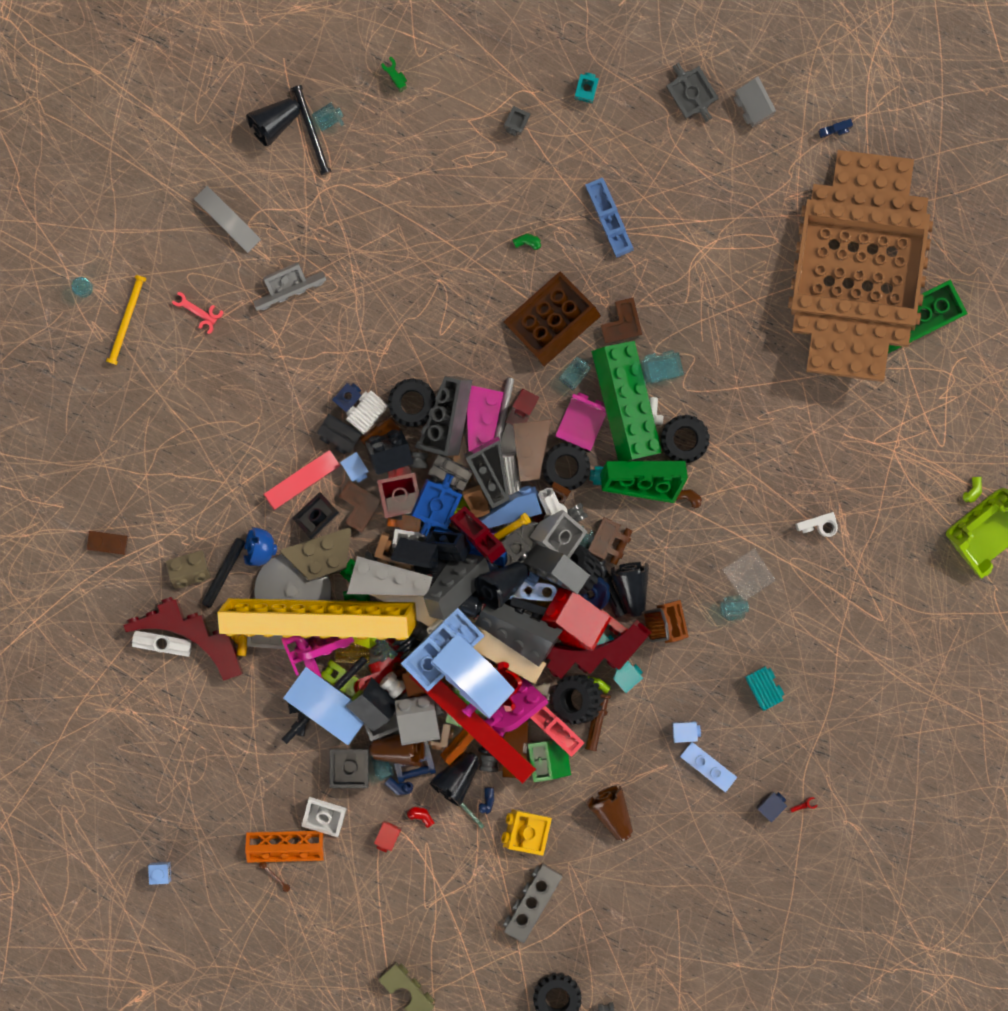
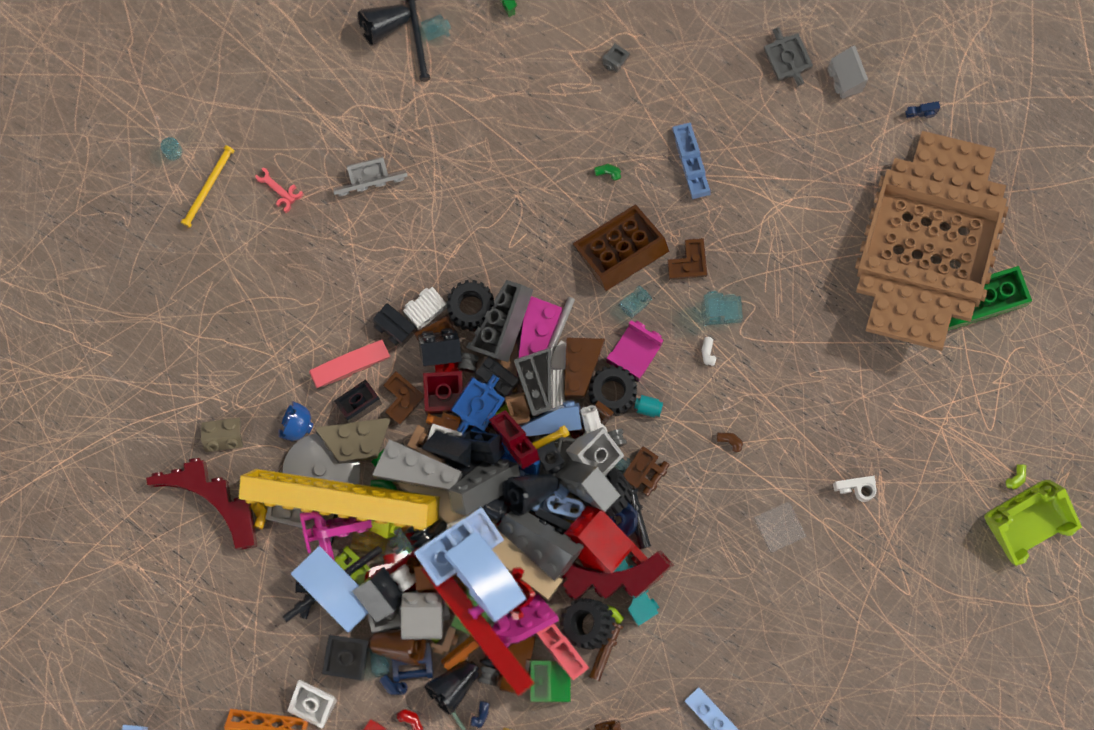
camera: 10 degrees right, 10 degrees down
reddish brown plate [87,531,128,555] -> none
white piece [132,630,192,657] -> none
light grey slope [194,186,261,253] -> none
black axle [202,538,245,608] -> none
dark blue brick [332,383,362,413] -> none
light blue brick [340,452,369,483] -> none
dark red bracket [505,388,539,425] -> none
teal brick [574,72,599,104] -> none
green brick [591,341,662,461] -> none
green wedge [600,461,688,503] -> none
black cone [610,562,649,617] -> none
dark orange piece [644,600,689,643] -> none
black tyre [660,415,710,463] -> none
light blue brick [672,721,701,743] -> none
clear light blue head [720,595,749,621] -> none
teal brick [744,666,785,711] -> none

